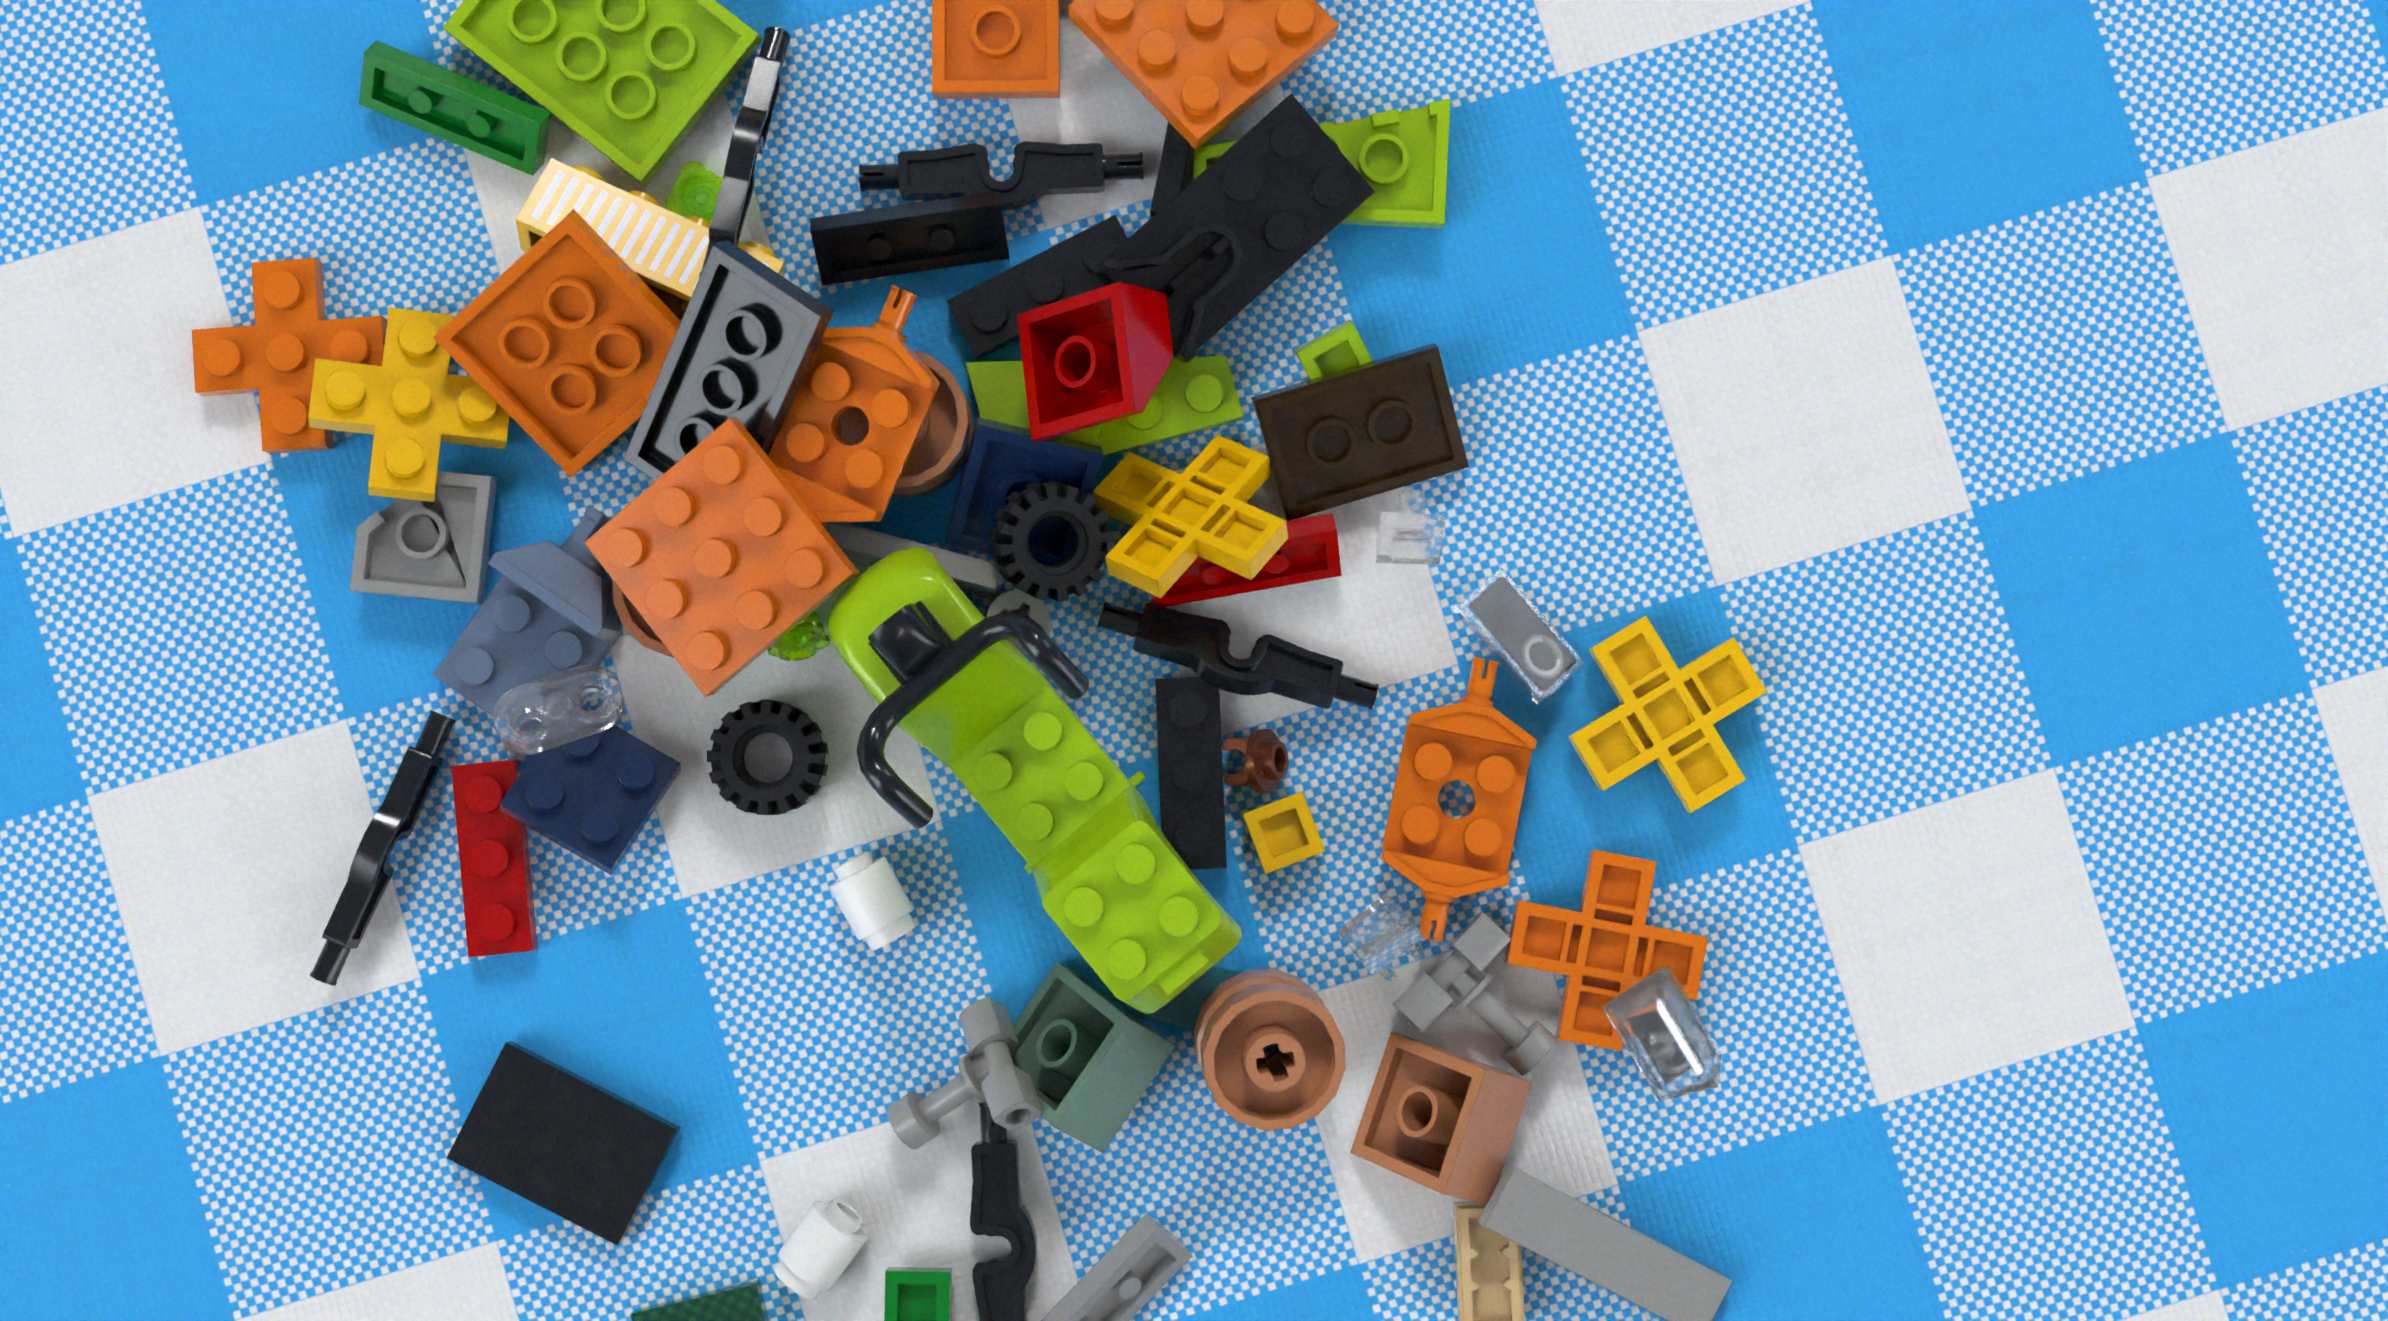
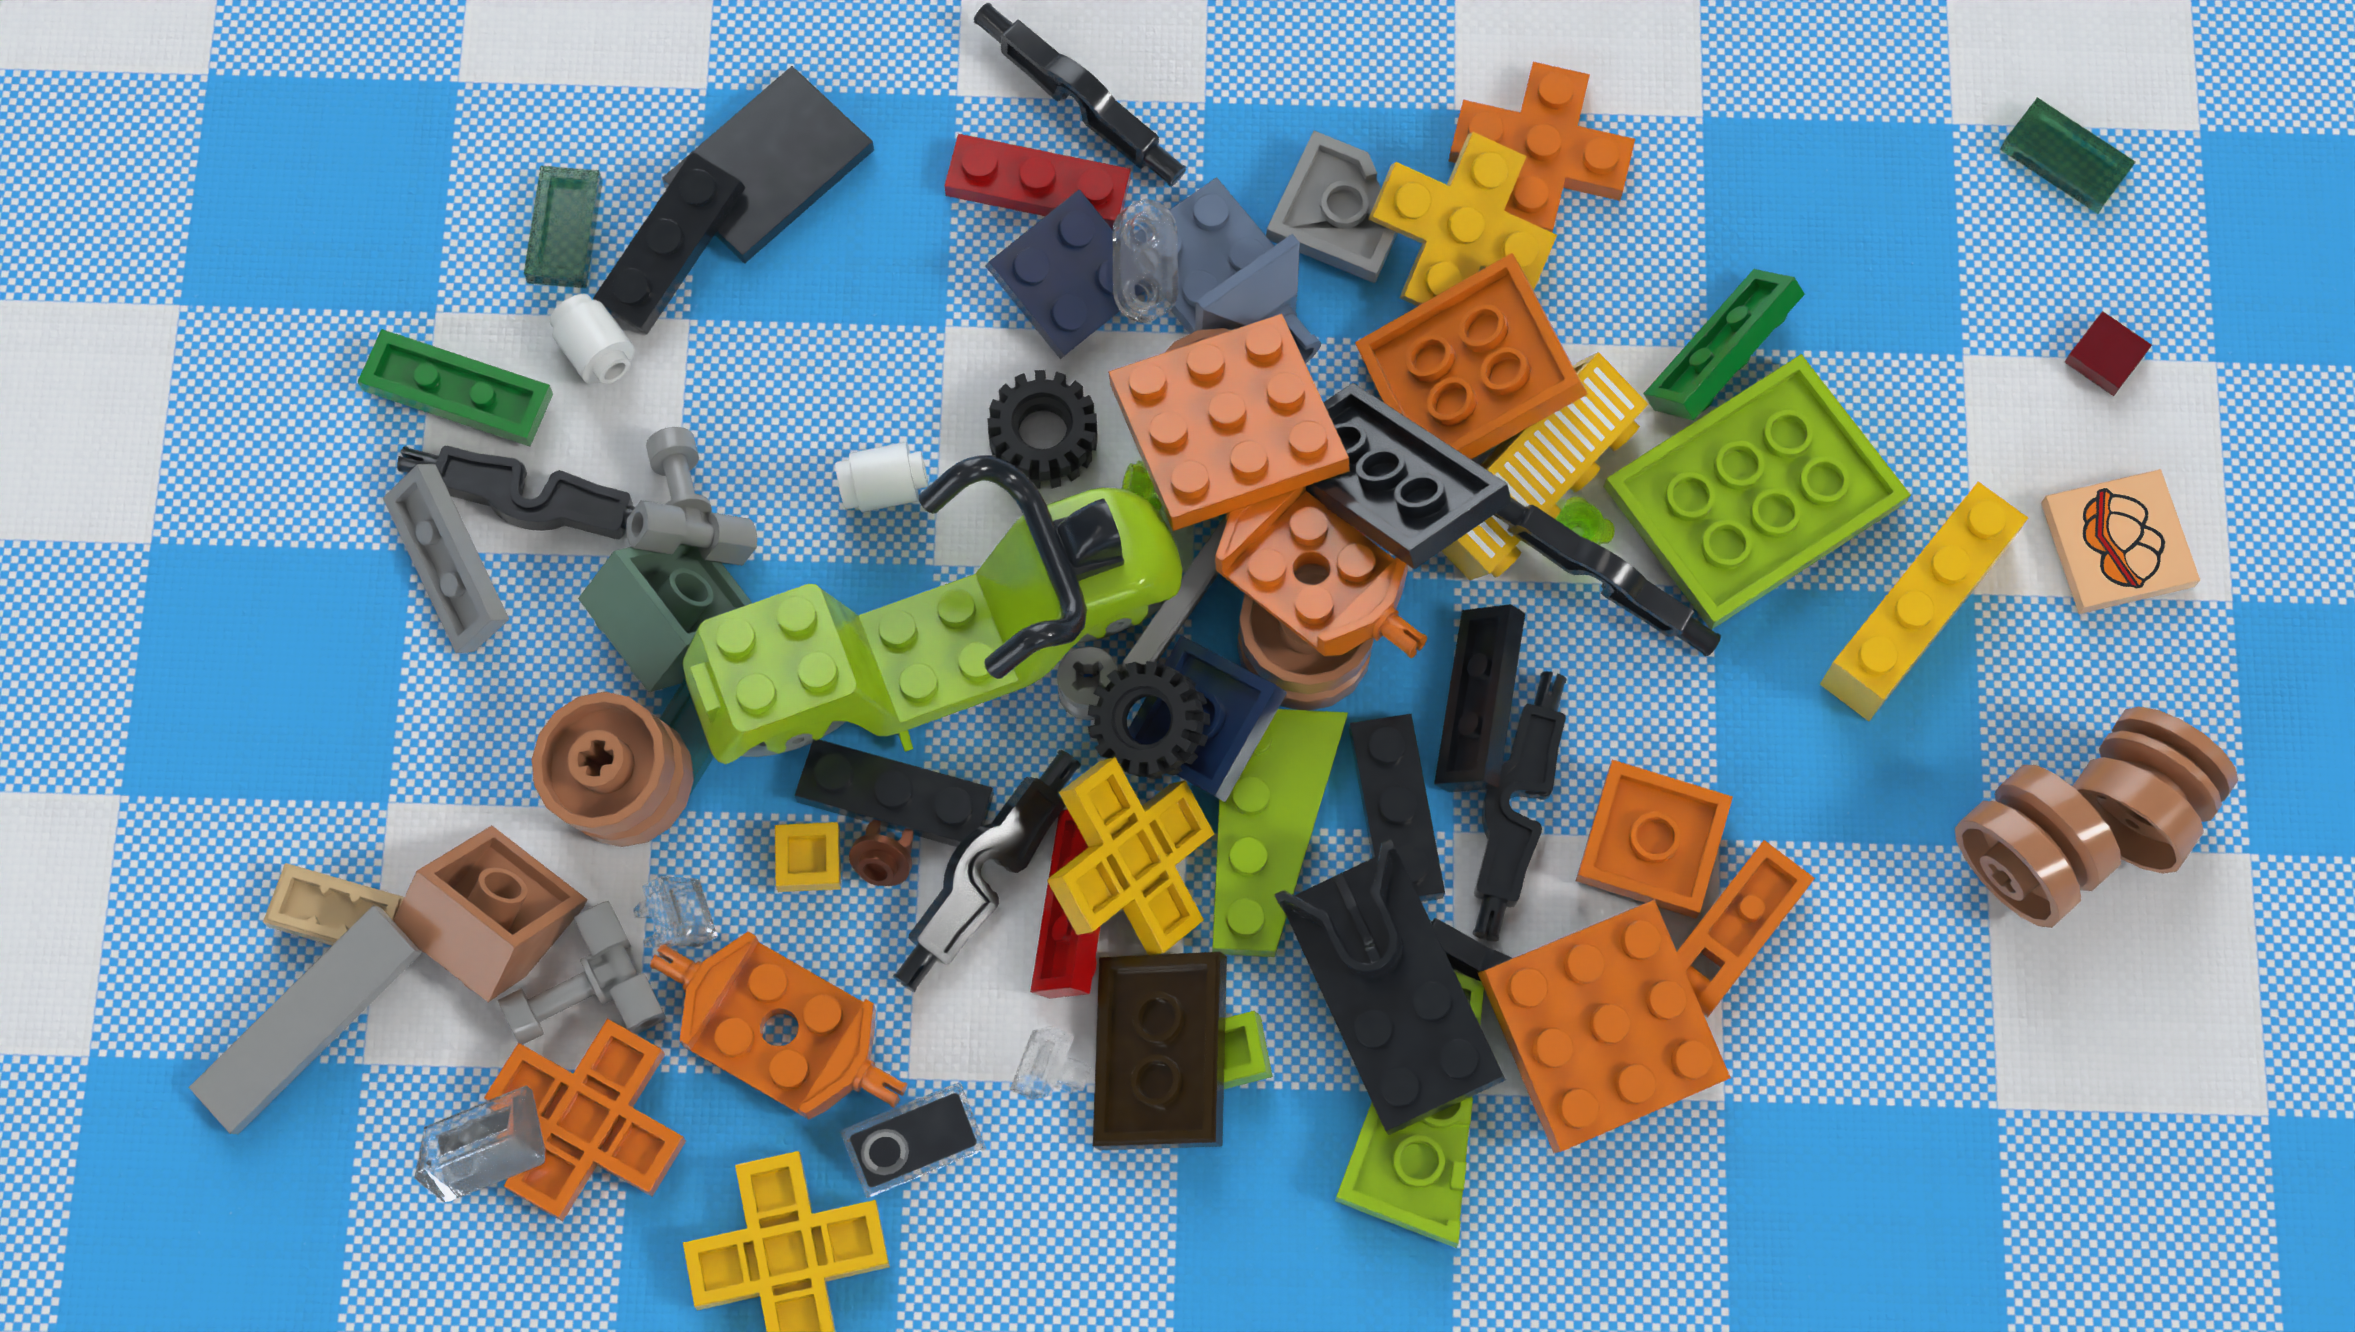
camera: 110 degrees right, 15 degrees down
red slope [1017,282,1174,442] -> none
none -> black plate [593,151,746,335]

